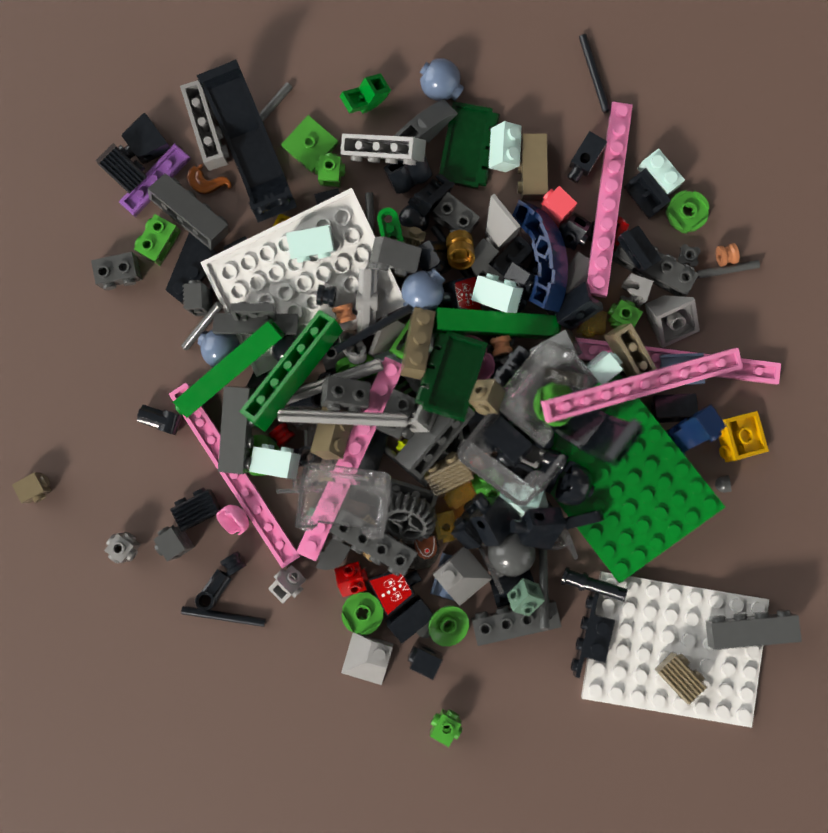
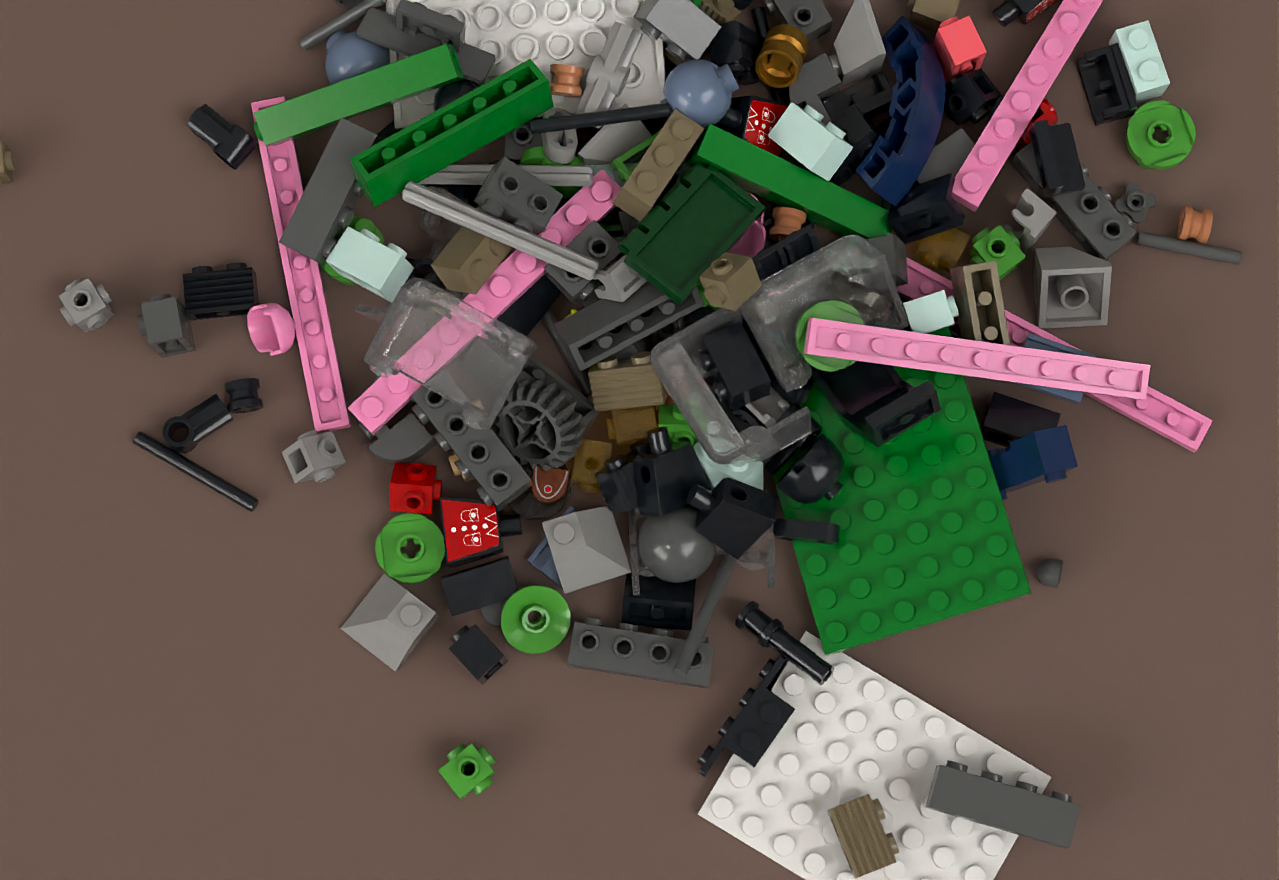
camera: 15 degrees right, 5 degrees down
red wheel [269,422,295,448] -> none
black wheel [316,284,337,307] -> none
sand green brick [507,579,545,616] -> none
yellow plate [719,411,769,463] -> none

